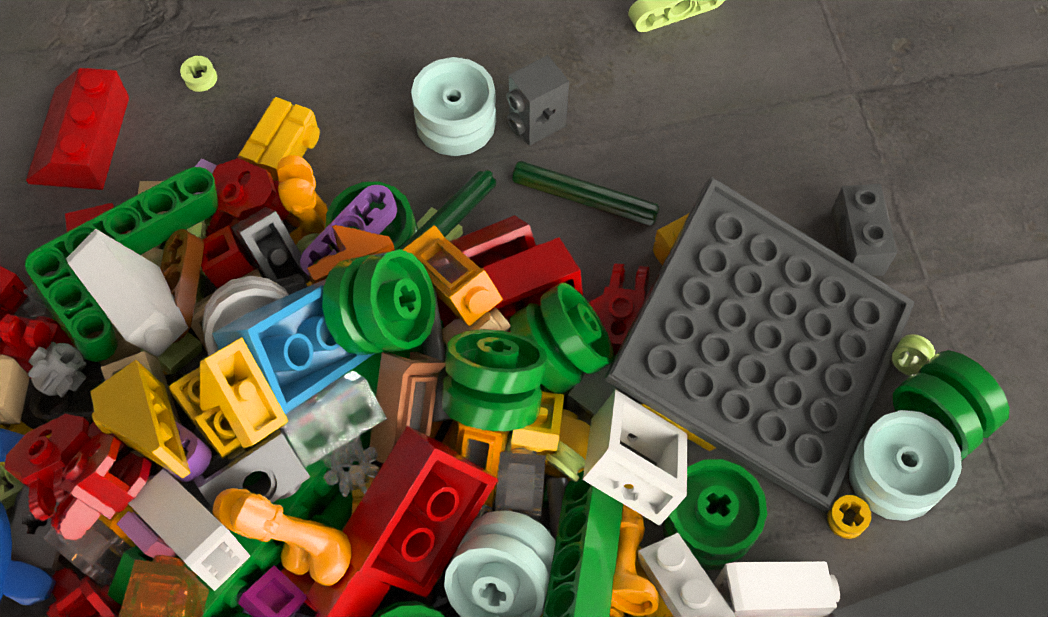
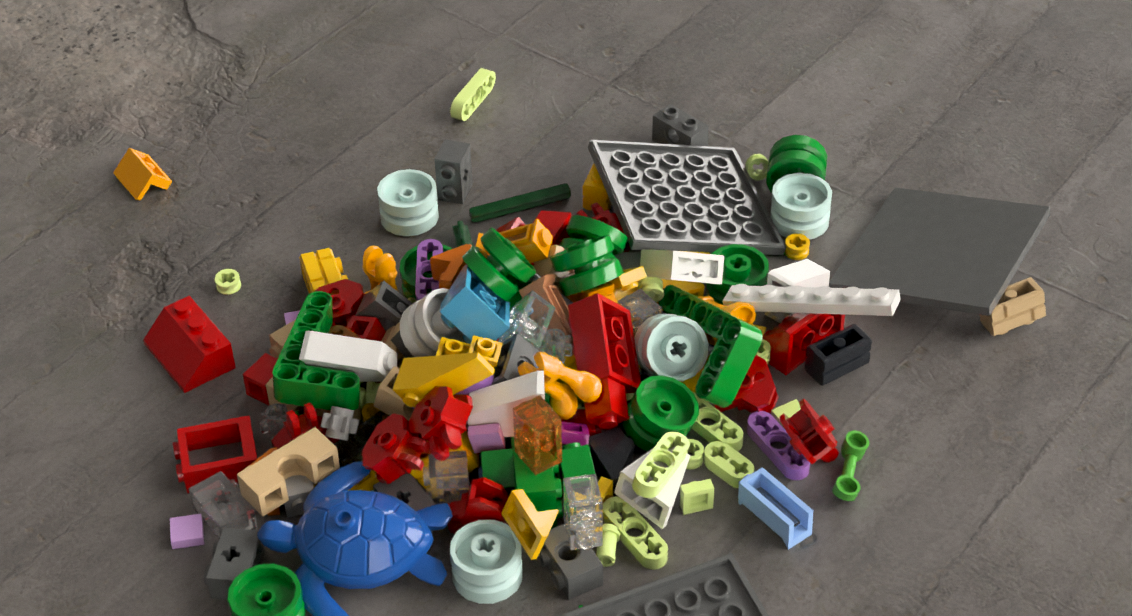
camera: 40 degrees left, 20 degrees down
yellow slope [200,337,288,448] -> none

